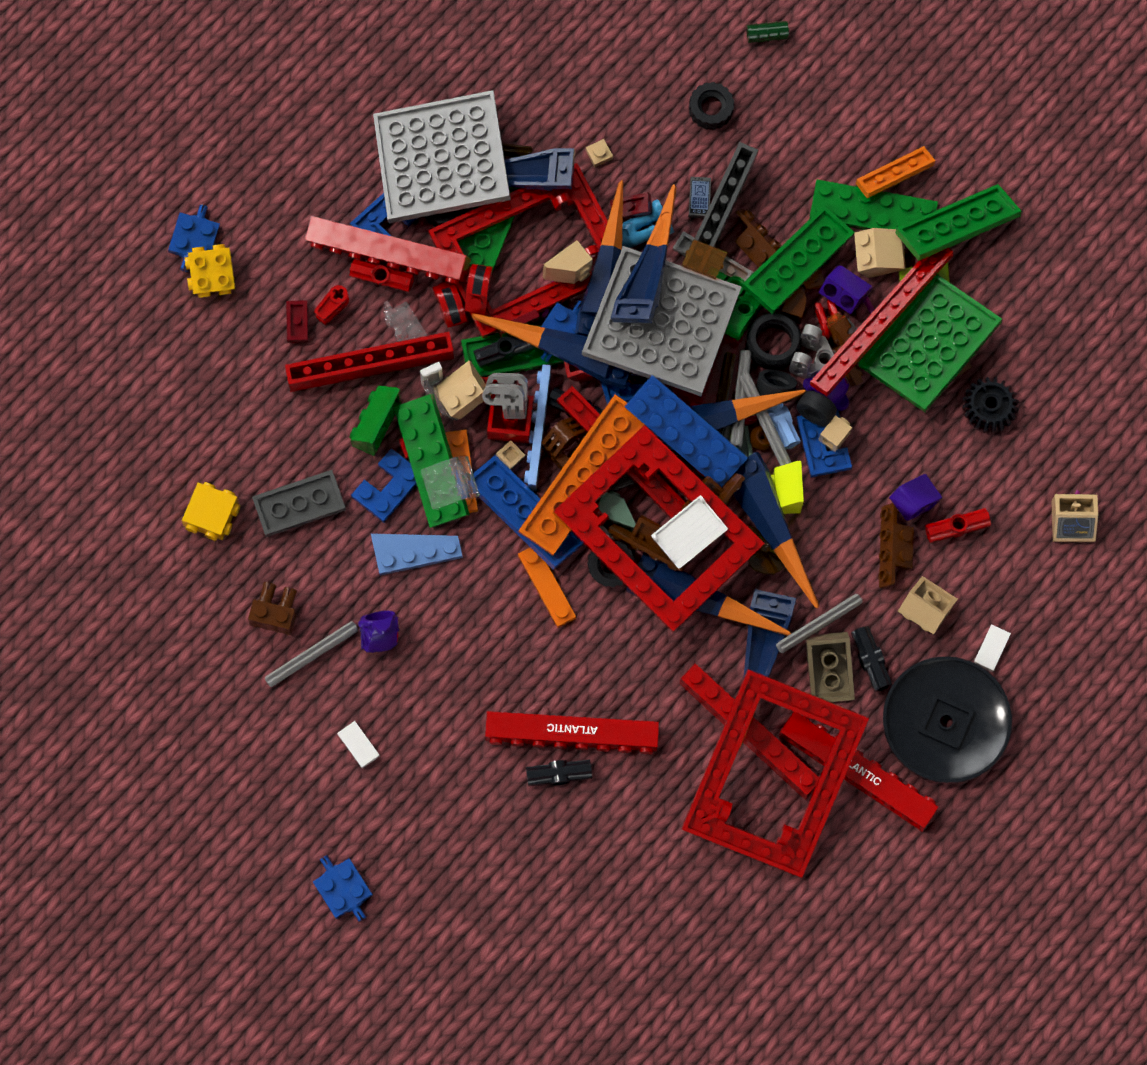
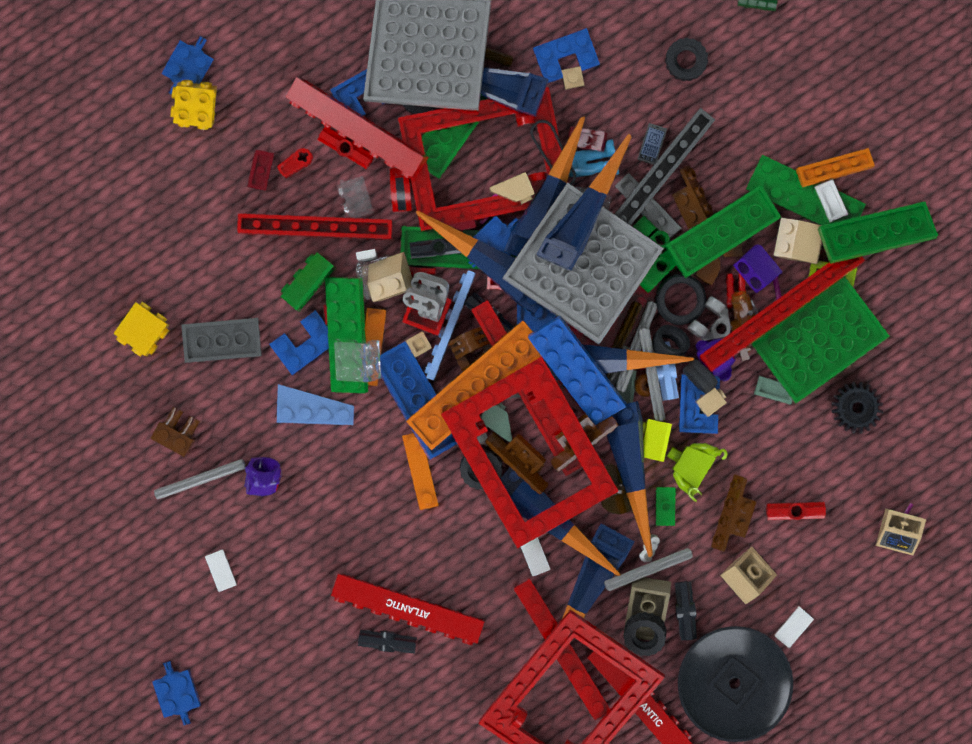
camera: 15 degrees right, 15 degrees up
red brick [465,264,493,314] -> none
white piece [651,495,728,569] -> none
clear orange piece [681,240,728,280] -> none
dark purple piece [889,474,942,521] -> none
none -> white tile [521,537,550,576]
none -> black piece [530,120,576,185]
none -> blue plate [533,28,600,84]
none -> black tyre [624,612,667,656]
none -> white piece [639,534,660,562]
none -> green plate [655,487,676,526]
none -> lime torso [667,443,728,502]
none -> sand green tile [754,376,792,405]
none -> white tile [814,179,848,222]

